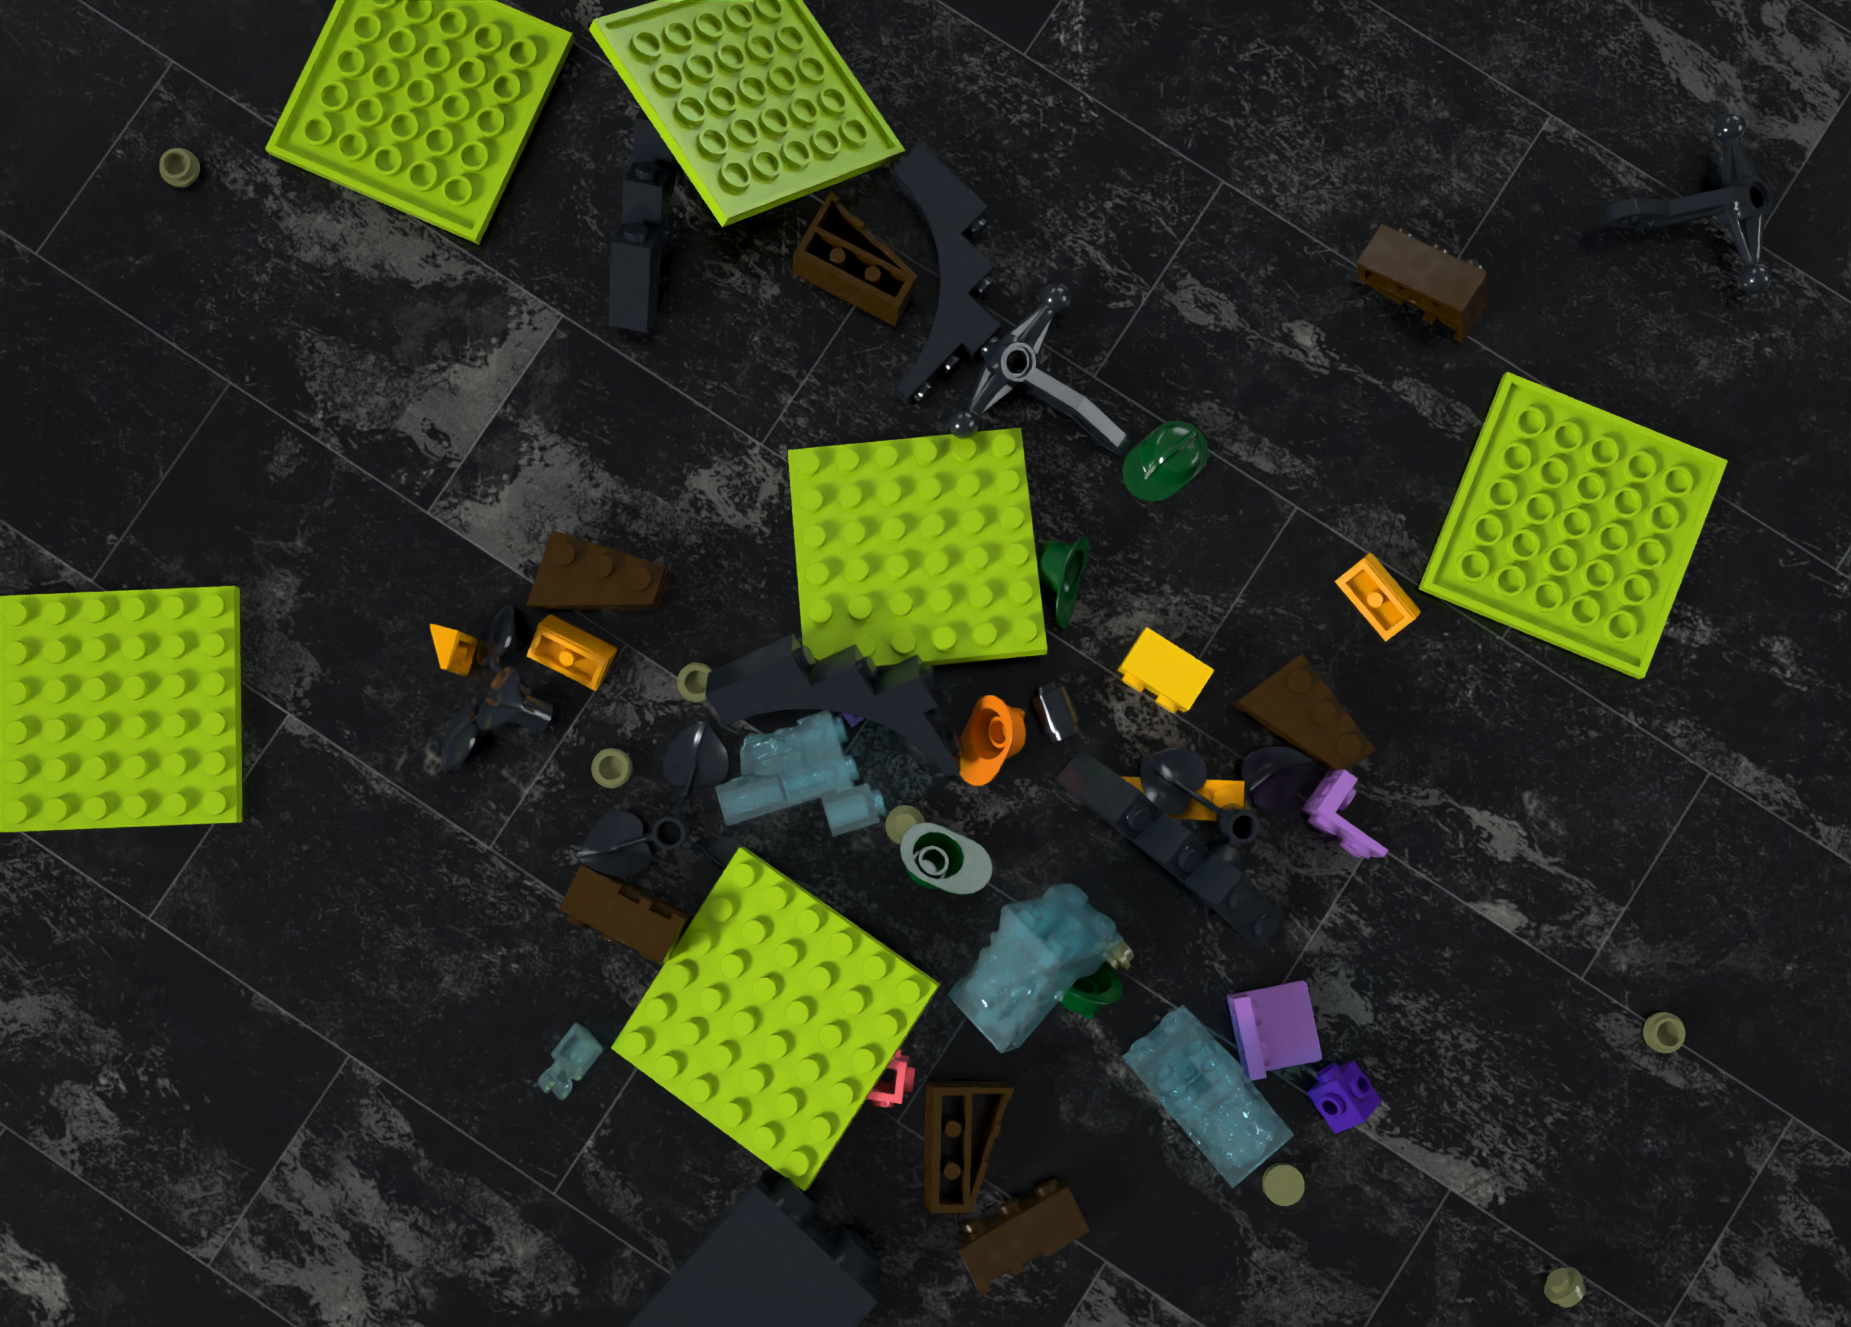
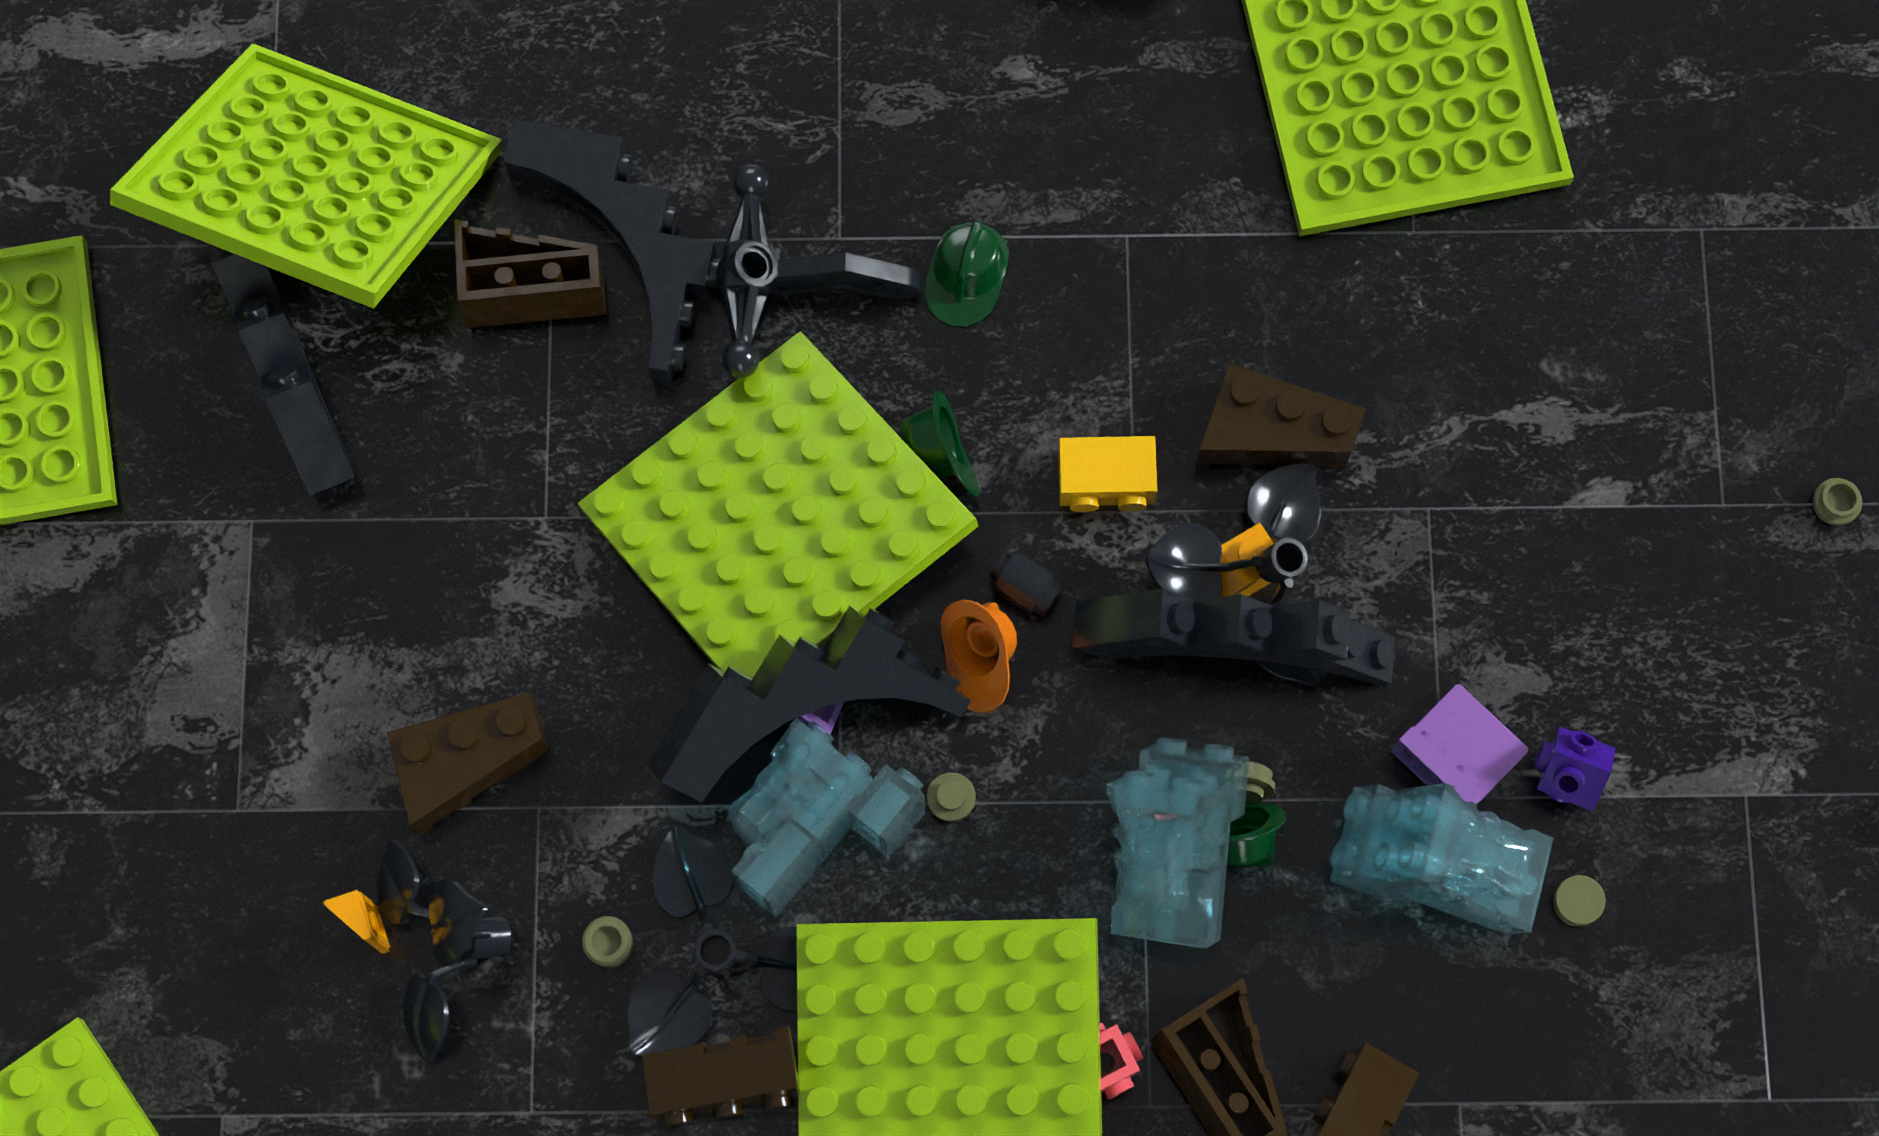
camera: 35 degrees left, 10 degrees down
light orange slope [527,615,618,691] -> none
olive tile [677,663,713,703] -> none
piece [899,823,993,895] -> none
medium lavender bracket [1301,770,1389,859] -> none
light orange slope [1335,553,1421,642] -> none

